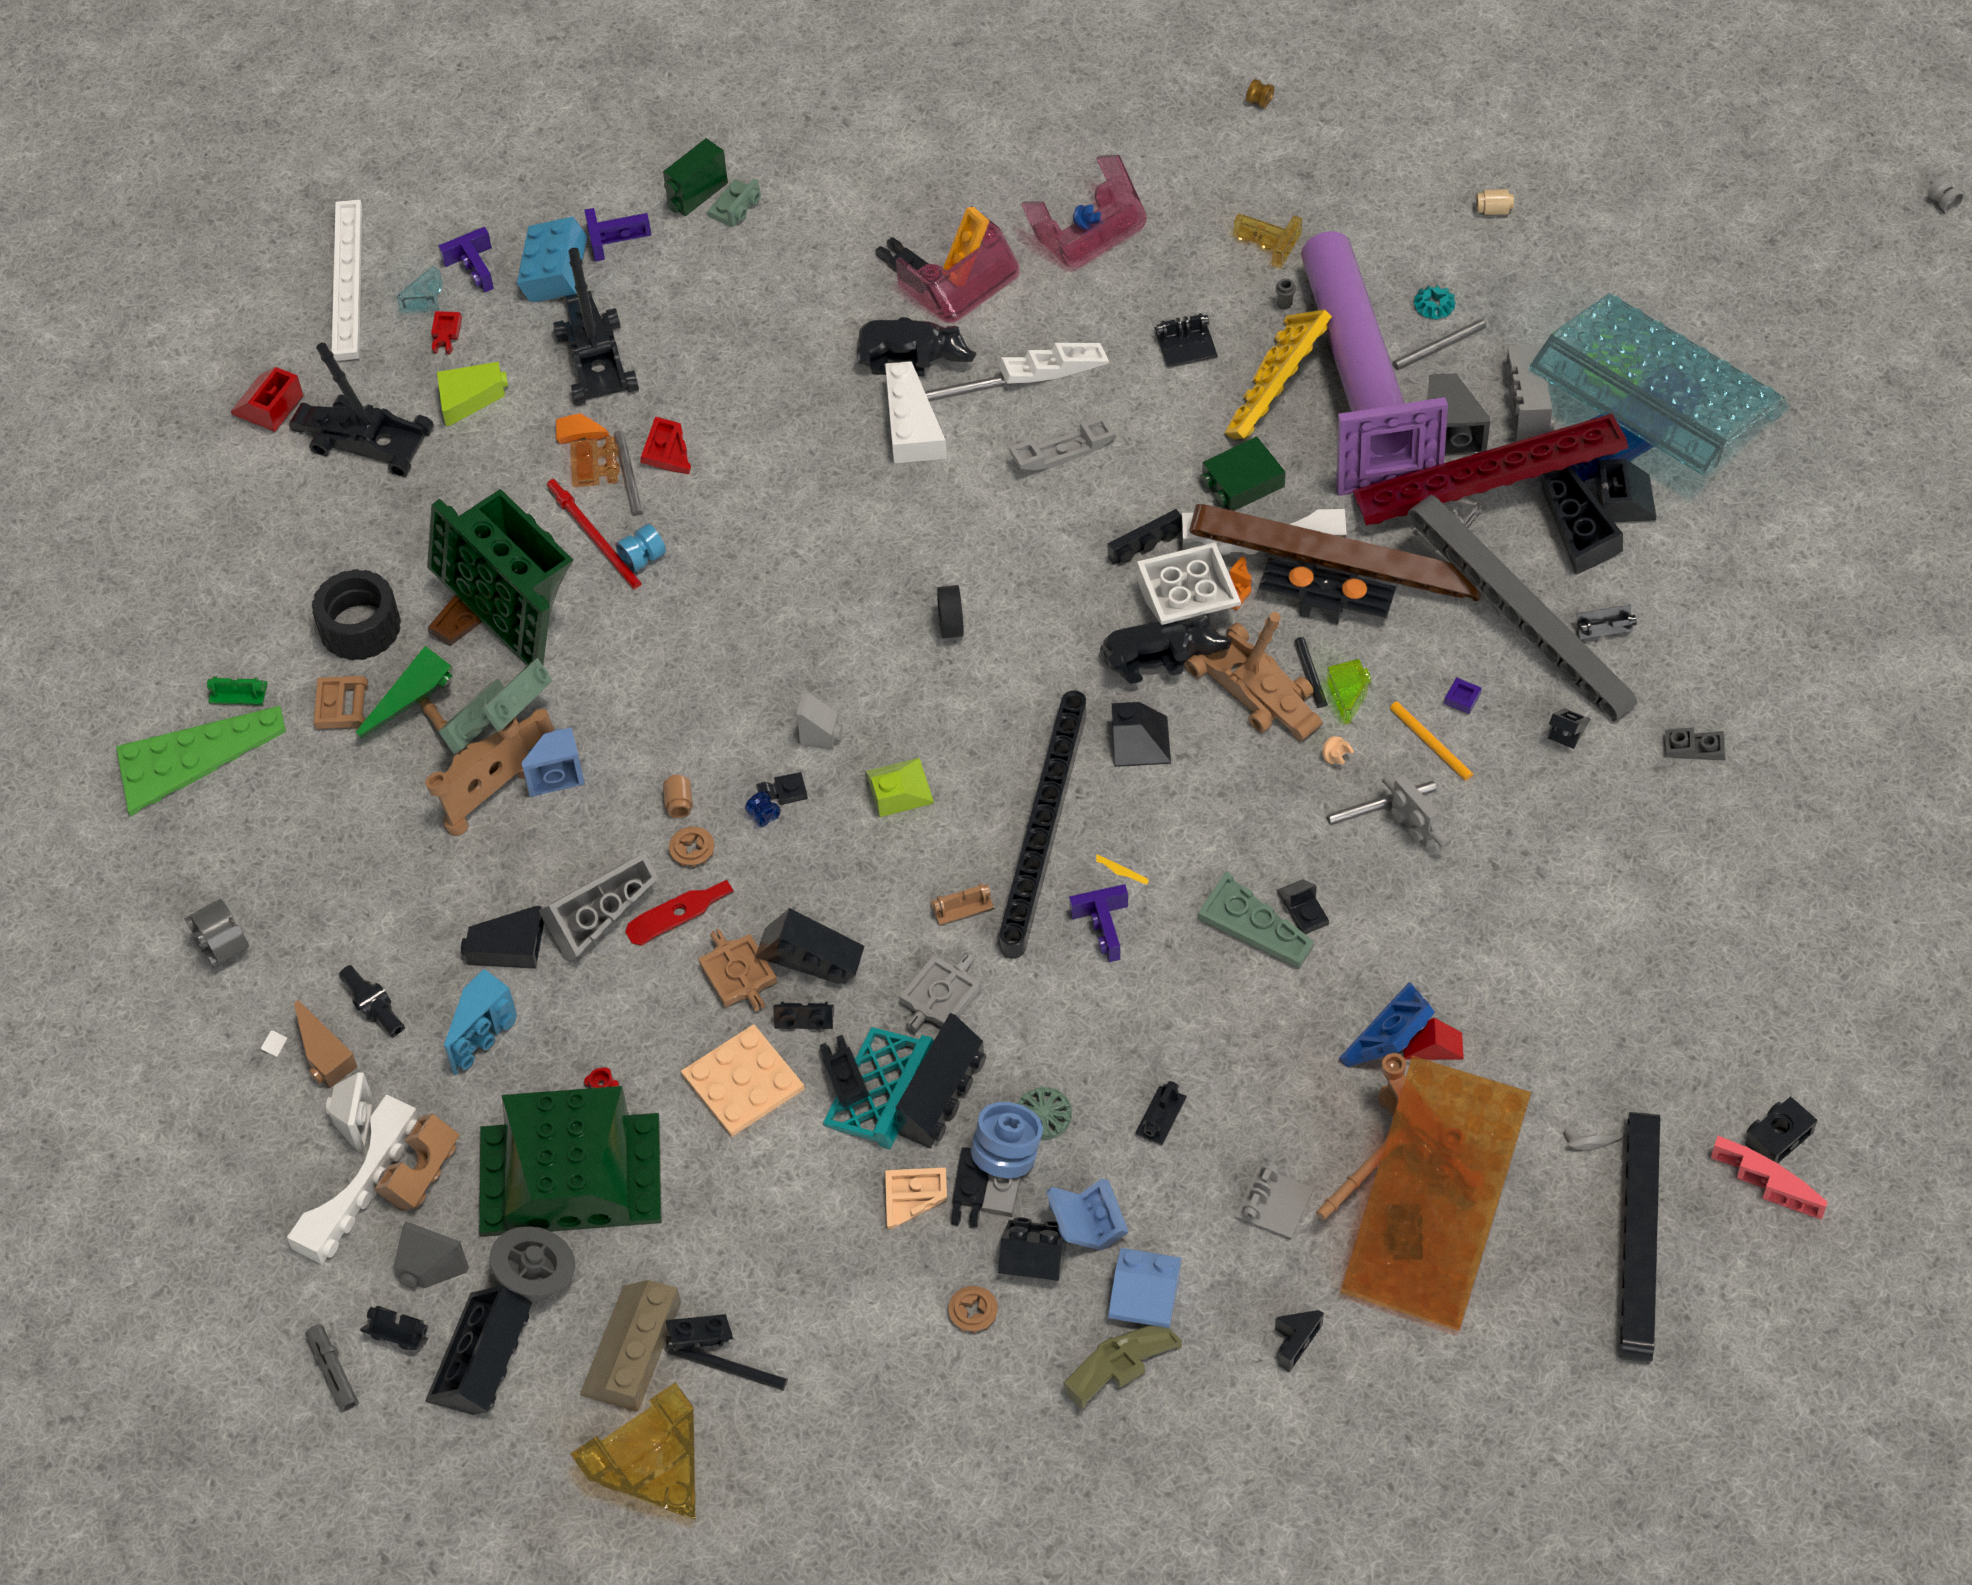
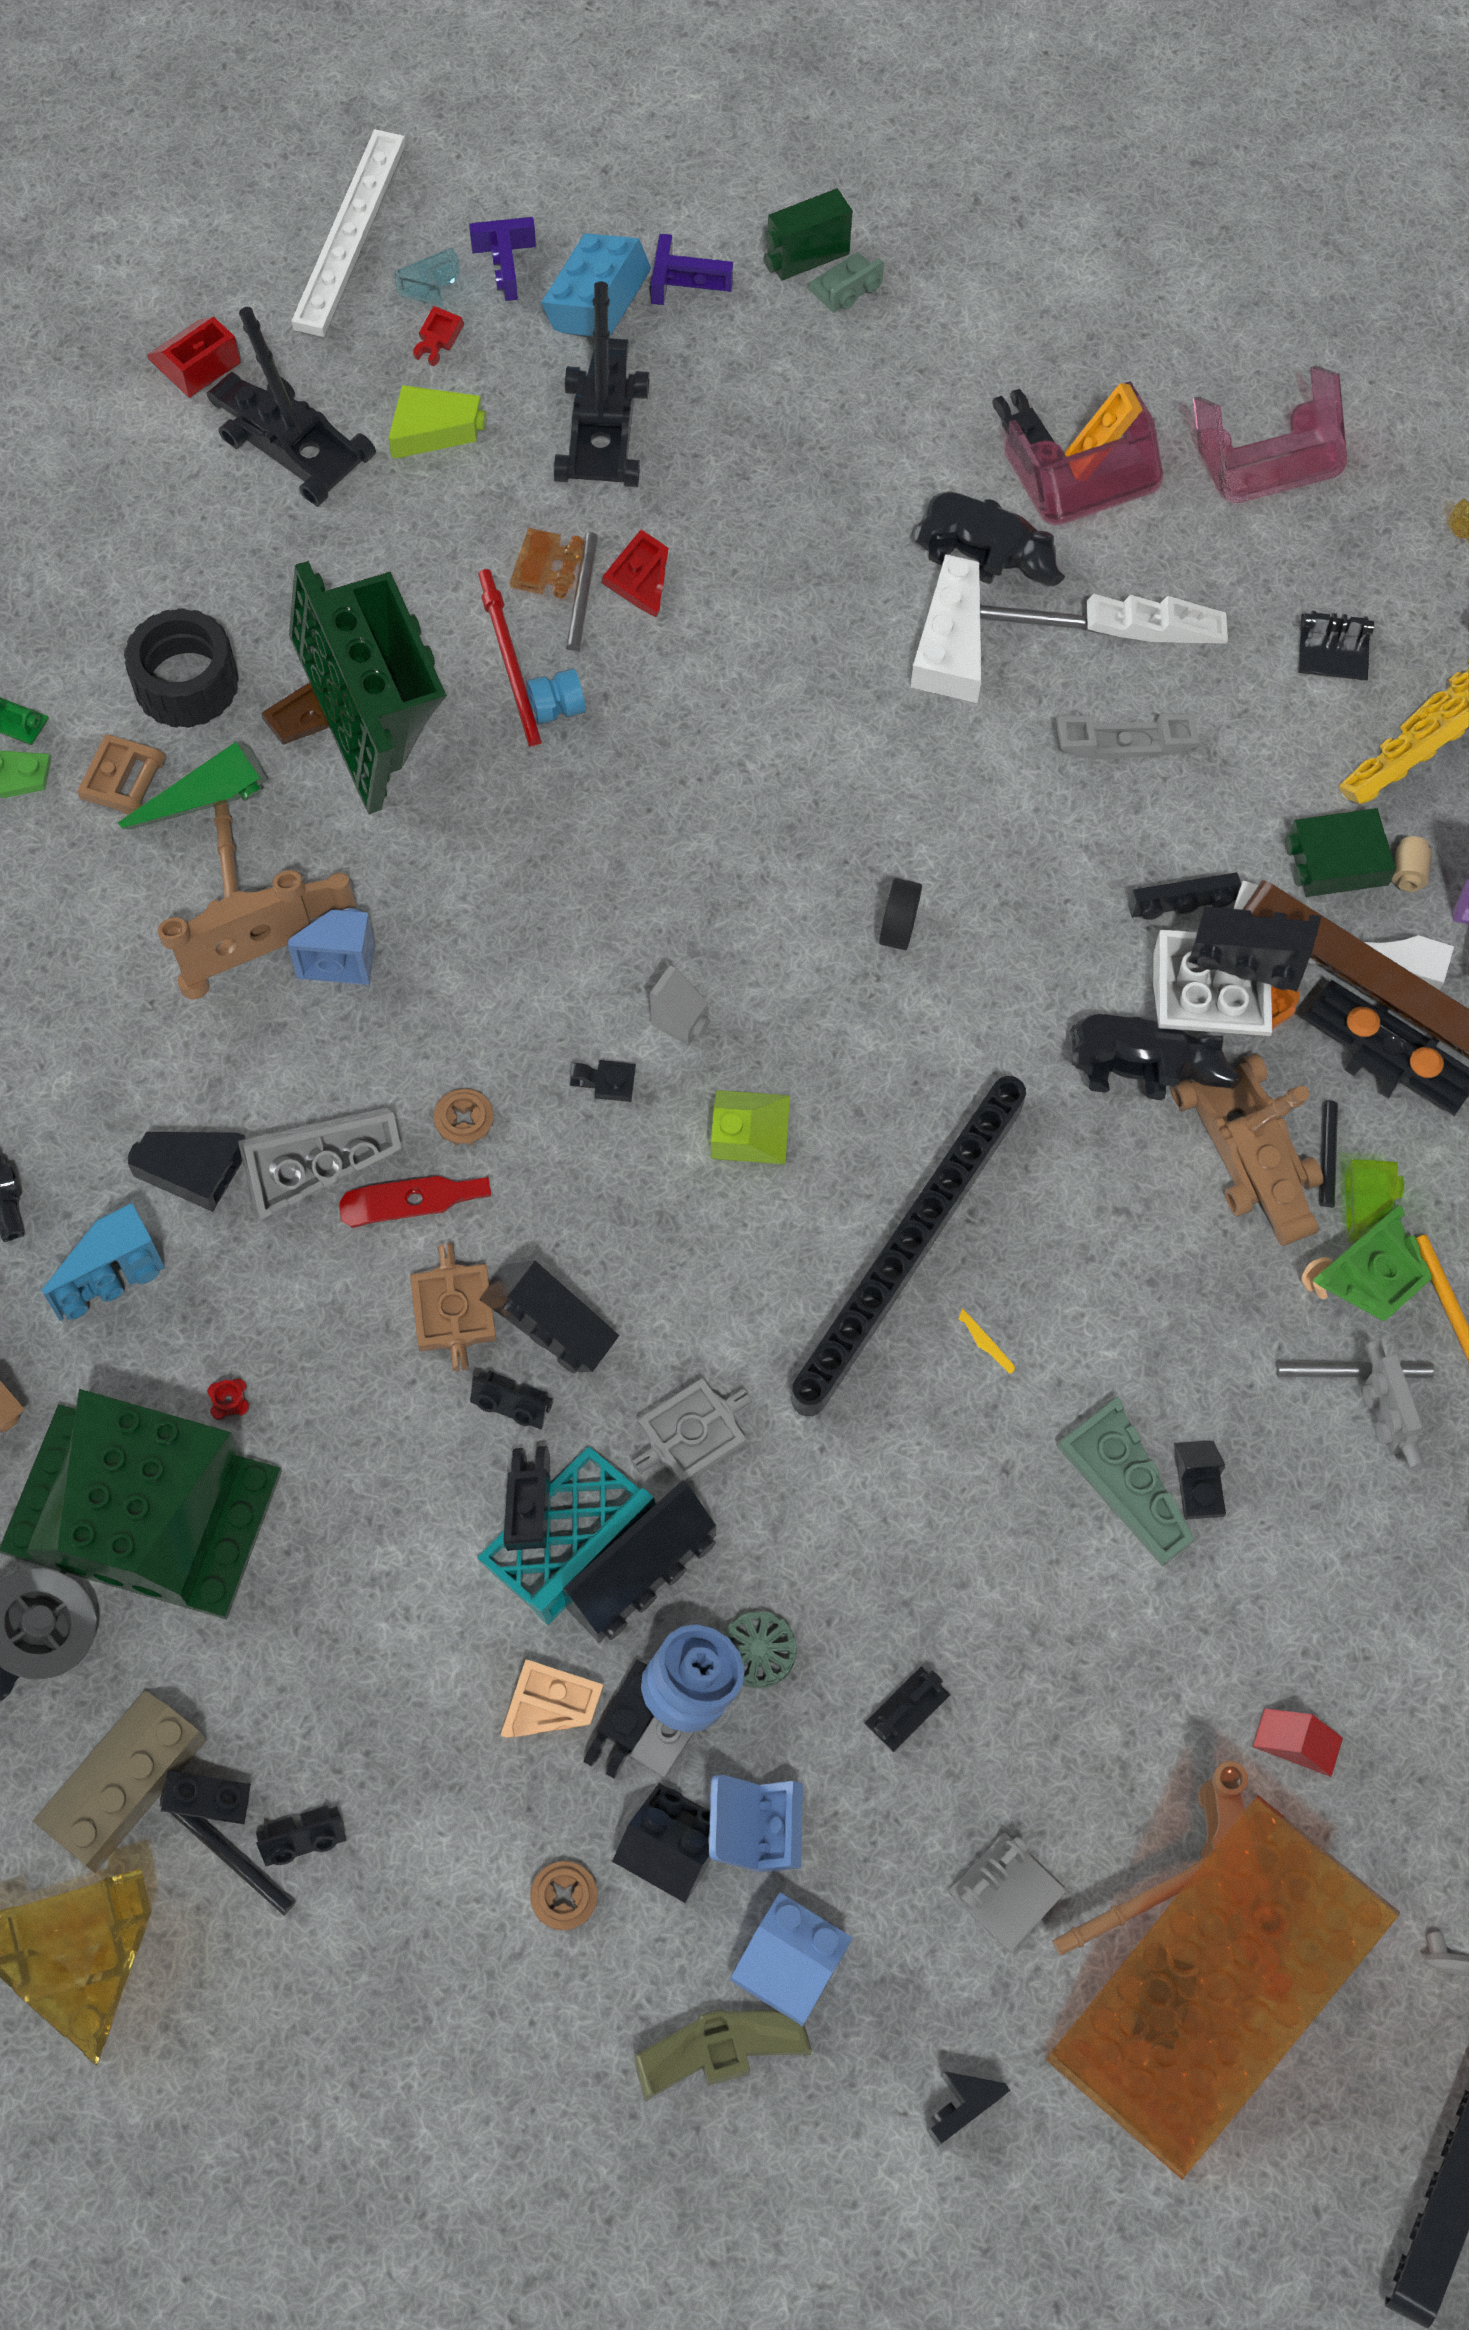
camera: 15 degrees right, 10 degrees up
sand green fence [438,658,553,754] -> none
orange slope [556,413,609,444] -> none
medium nougat brick [663,774,693,818] -> none
light nougat plate [681,1024,805,1137] -> none
clear blue wheel [745,791,781,827] -> none
medium nougat hinge [930,883,994,926] -> none
dark purple bracket [1069,884,1128,962] -> none
blue plate [1073,205,1101,230] -> none
black slope [1111,702,1171,767] -> none
blue wing [1339,982,1435,1067] -> none
none -> black hinge [256,1805,347,1866]
none -> black wedge [1189,907,1321,992]
none -> bright green wing [1313,1205,1432,1321]
none -> tan brick [1392,836,1432,892]

